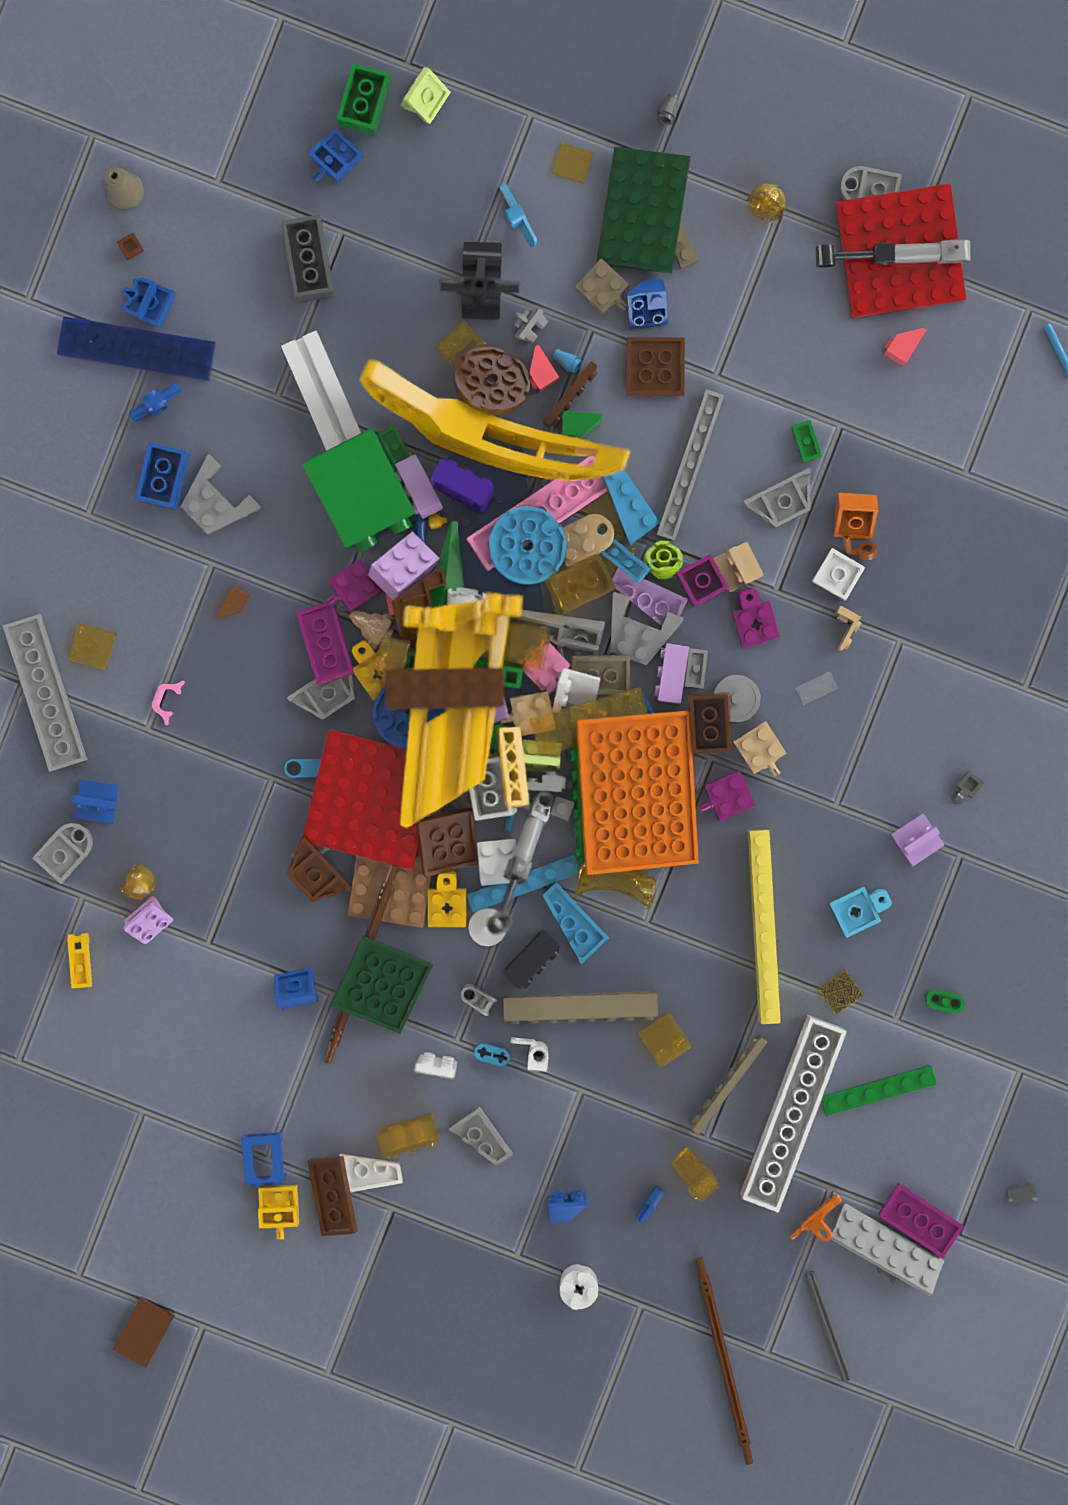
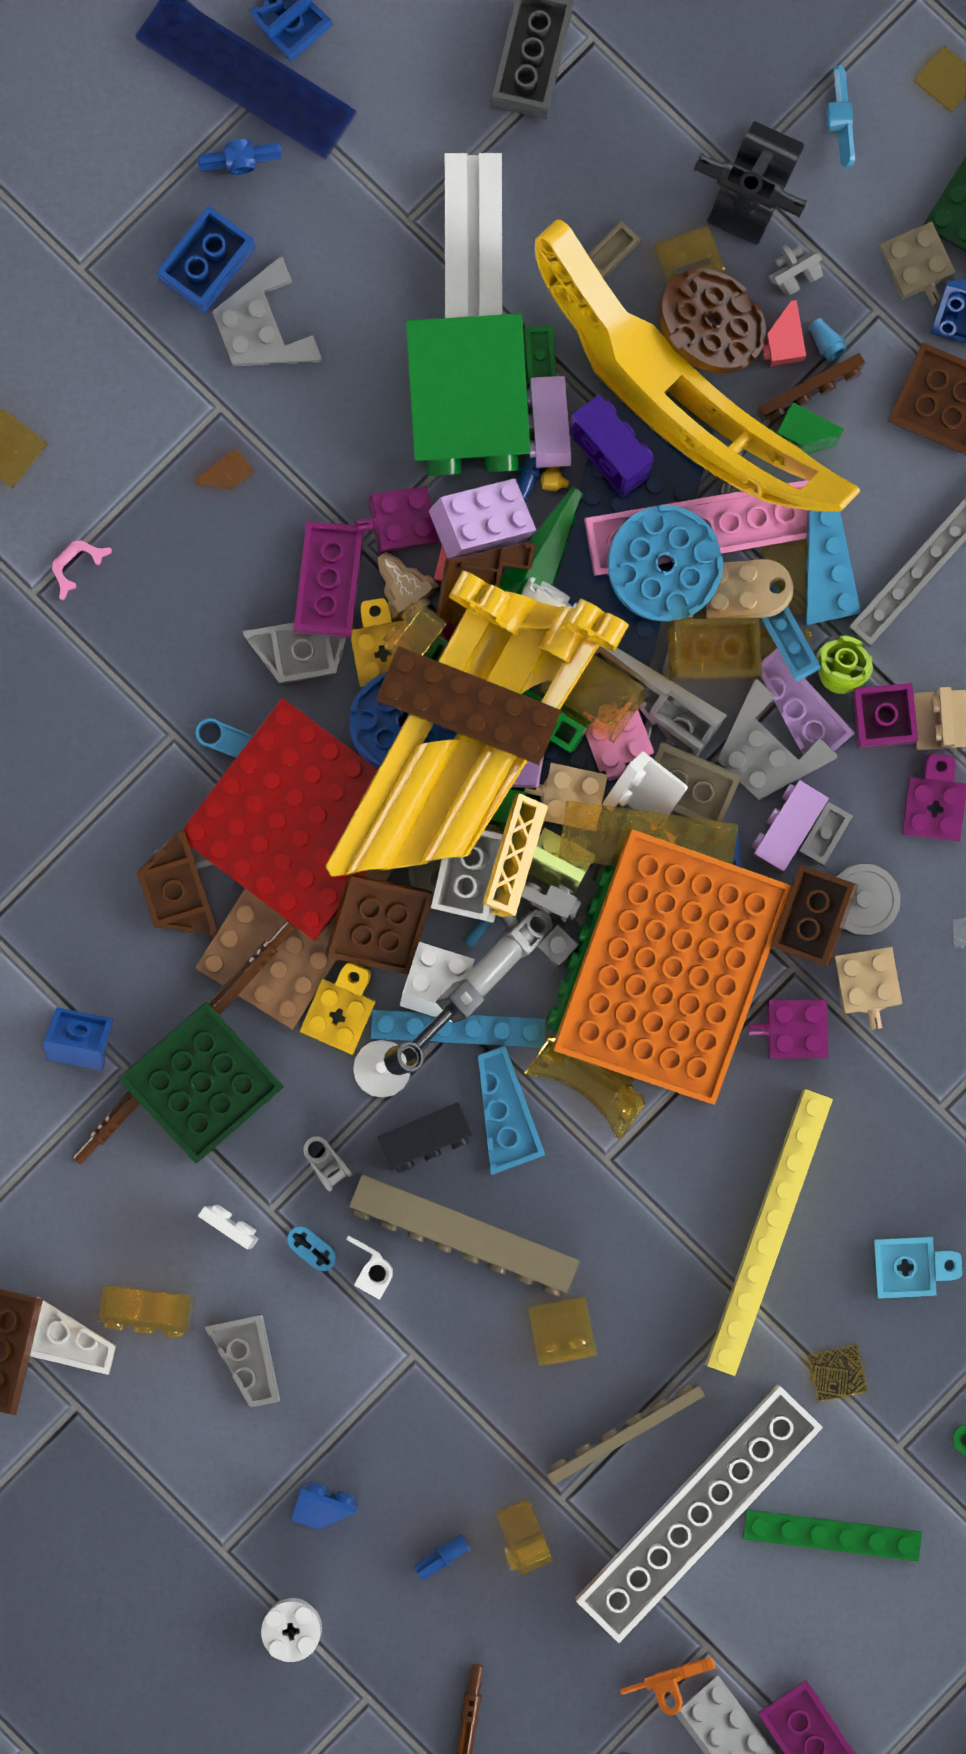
camera: 15 degrees right, 5 degrees down
none -> dark tan tile [588,220,642,279]

